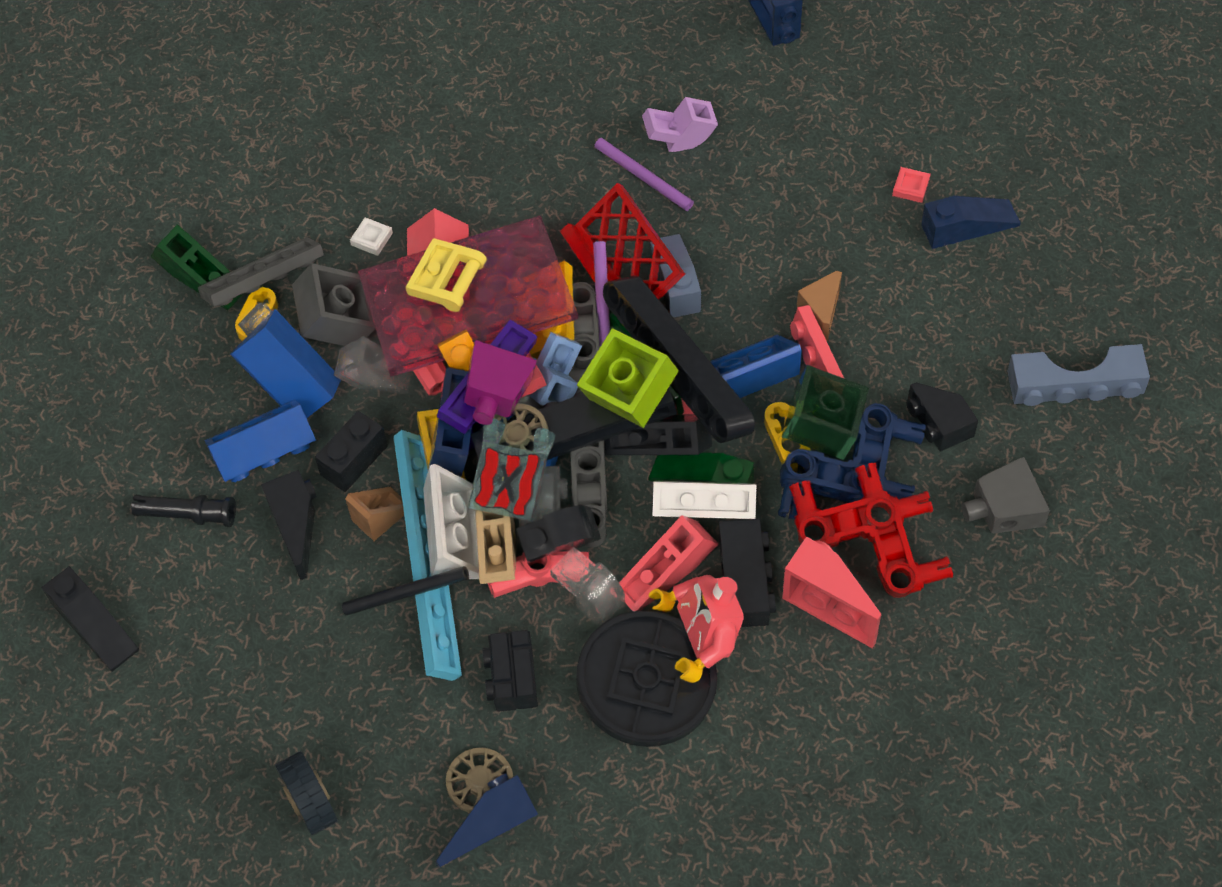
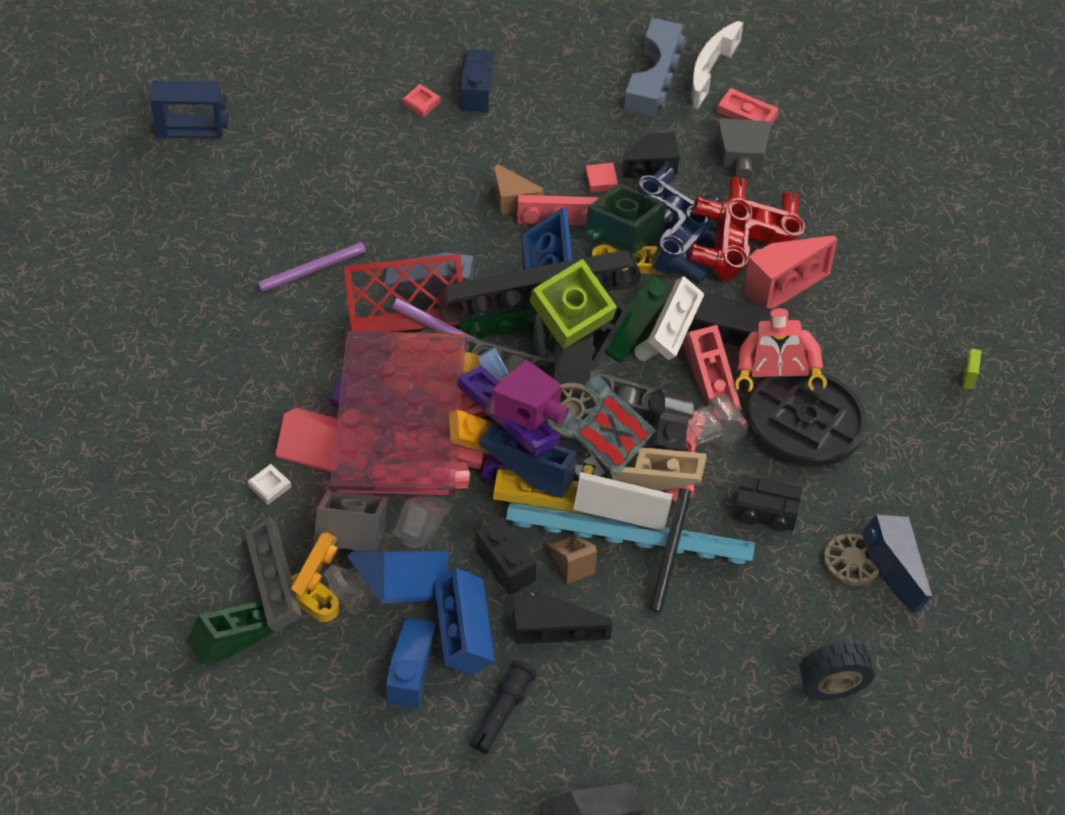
camera: 75 degrees left, 5 degrees down
light yellow plate [405,238,487,312] -> none
lavender brick [642,97,718,152] -> none
none -> light orange plate [291,532,338,596]
none -> blue slope [386,618,437,708]
none -> coral tile [585,163,618,193]
none -> white slope [691,21,743,109]
none -> coral plate [717,88,779,125]
none -> lime tile [962,348,982,390]

